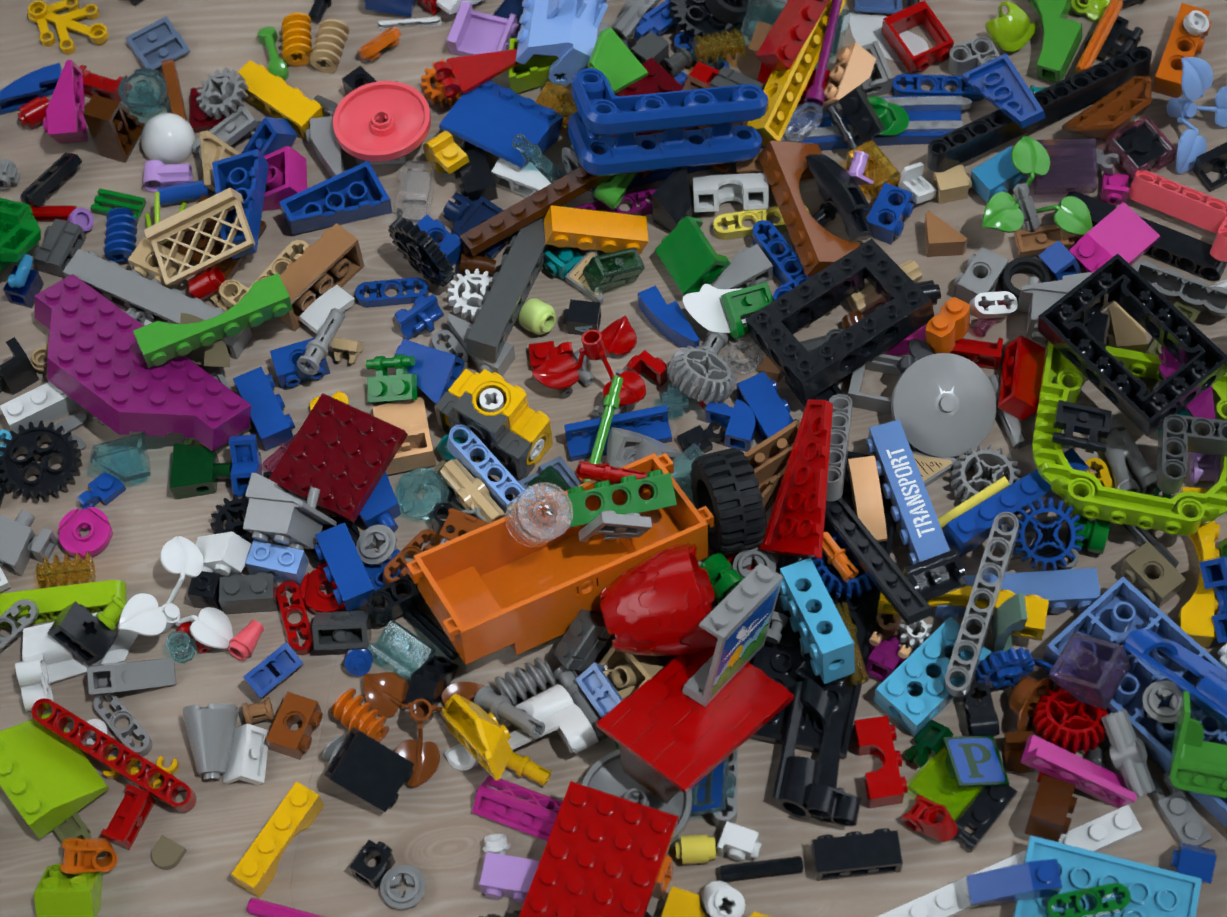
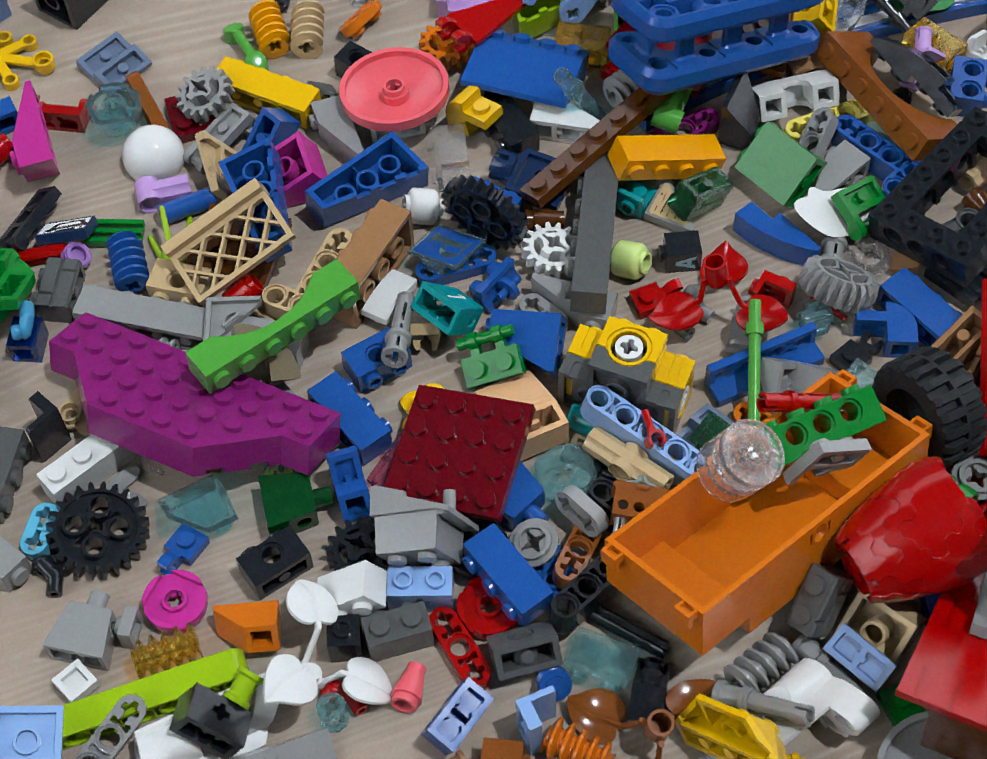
camera: 15 degrees left, 5 degrees down
reddish brown wedge [83,94,145,163] -> none
none -> dark blue tile [34,216,98,246]
none -> light grey tile [203,296,262,341]
none -> orange slope [213,600,282,653]
none -> black brick [236,525,314,600]
none -> white head [402,188,444,225]
none -> piece [407,224,487,275]
none -> teal torso [411,281,483,336]
none -> light blue panel [516,686,556,755]
none -> light grey beam [555,485,609,537]
none -> red hand [641,409,667,449]
none -> light grey beam [798,107,838,158]

